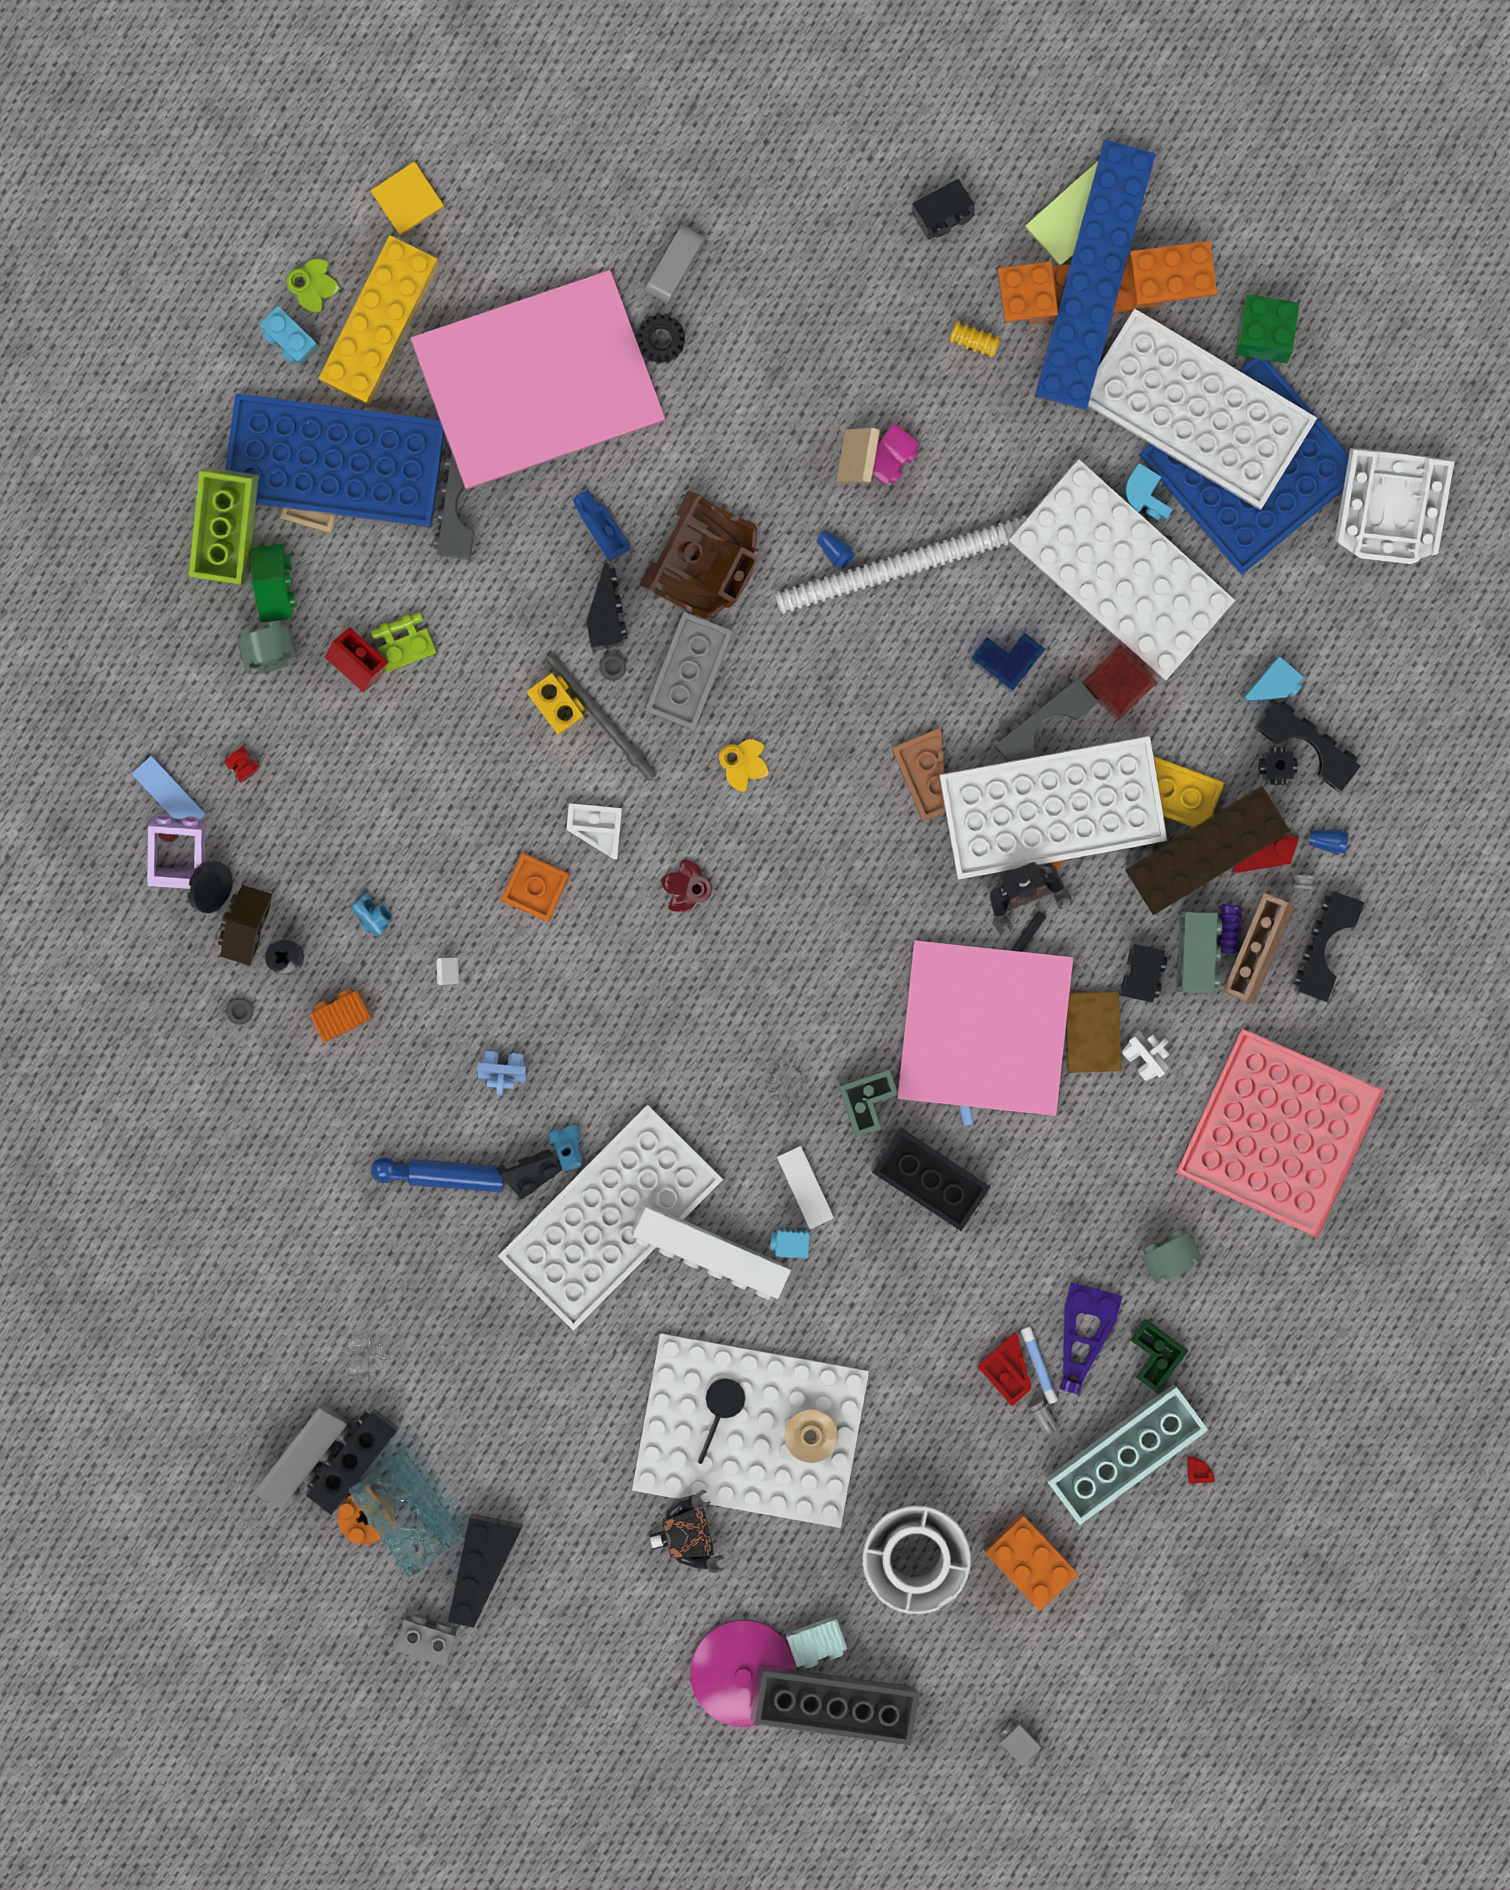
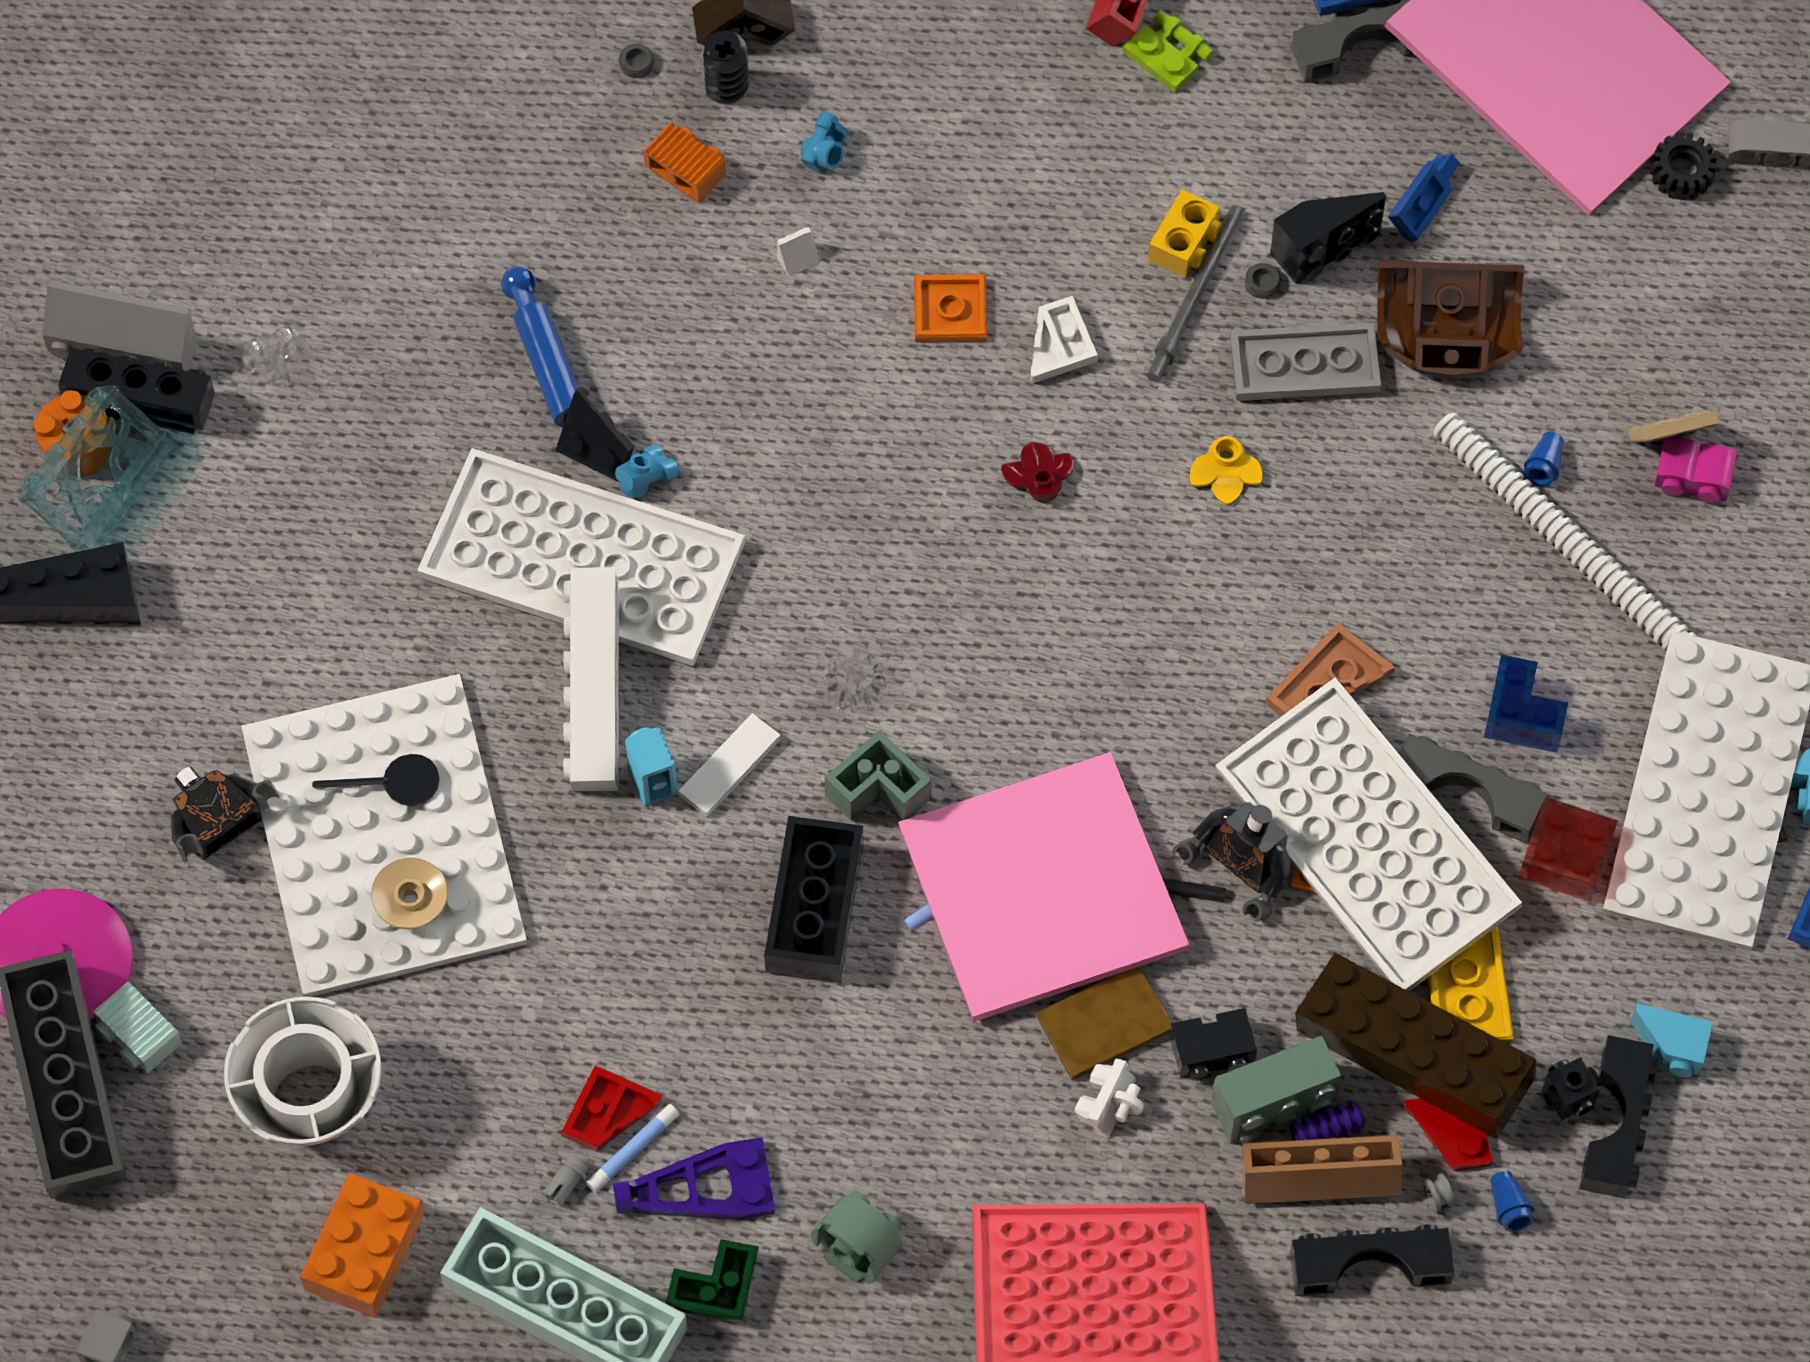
camera: 60 degrees right, 25 degrees down
light blue hips [477,1051,526,1096] -> none

